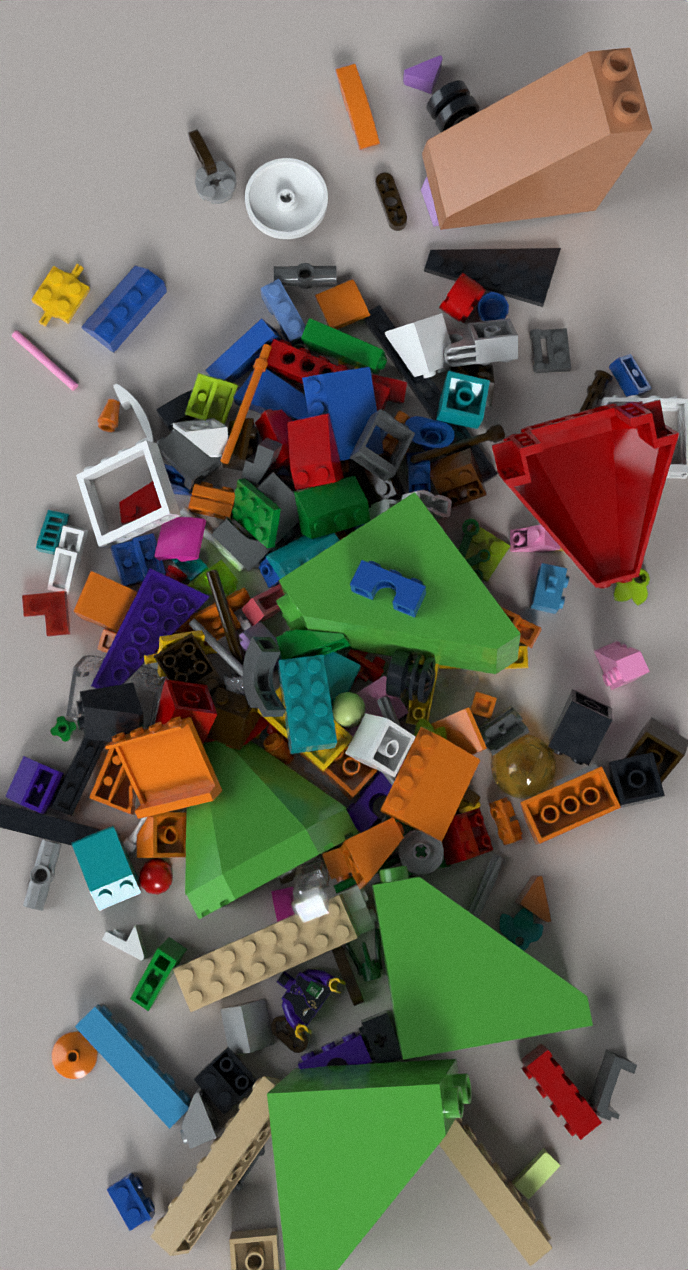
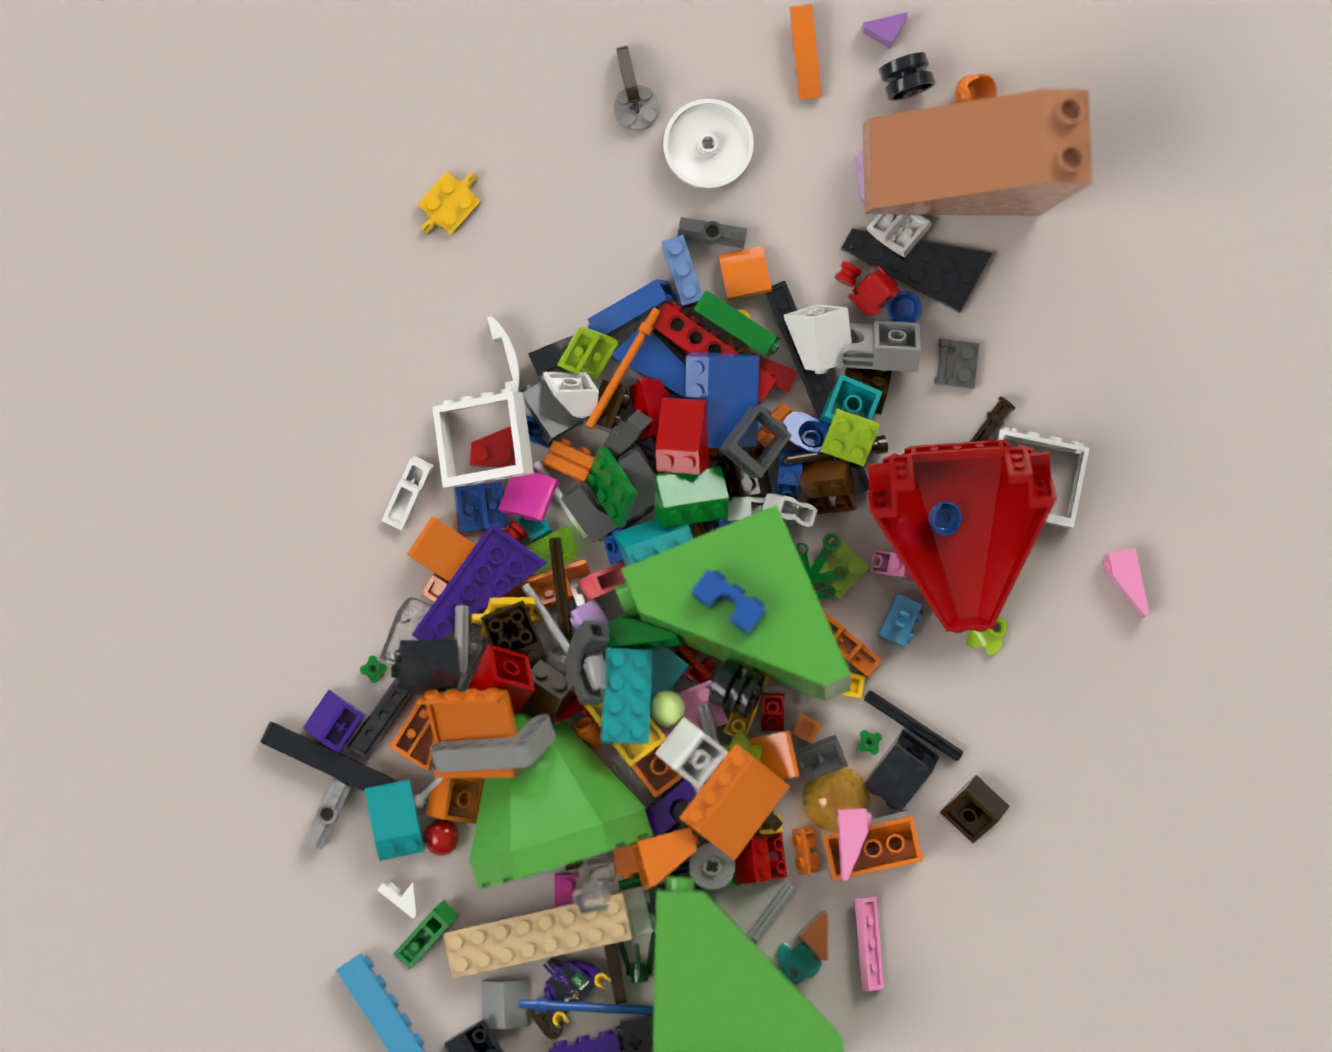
camera: 10 degrees right, 5 degrees up
bright pink bar [12,330,78,391] -> none
clear red plate [22,591,70,637] -> none
teal slope [36,510,70,555] -> none
orange dish [52,1032,98,1079] -> none
blue slope [81,266,167,353] -> none
orange cone [97,399,120,432] -> none
dark brown beam [375,172,407,231] -> none
bright pink wedge [594,641,650,690] -> none
blue slope [609,354,652,397] -> none
black slope [609,752,665,808] -> none
none -> light grey beam [430,714,556,772]
none -> light grey axle [455,605,469,674]
none -> blue bar [518,998,654,1015]
none -> light grey cone [583,655,606,691]
none -> red slope [761,693,785,730]
none -> lime plate [821,409,880,466]
none -> red wheel [834,261,862,288]
none -> bright pink slope [837,808,872,880]
none -> bright pink plate [855,896,884,991]
none -> green plate [857,730,882,755]
none -> black axle [864,690,963,761]
none -> white slope [867,214,931,257]
none -> blue hair [928,501,962,537]

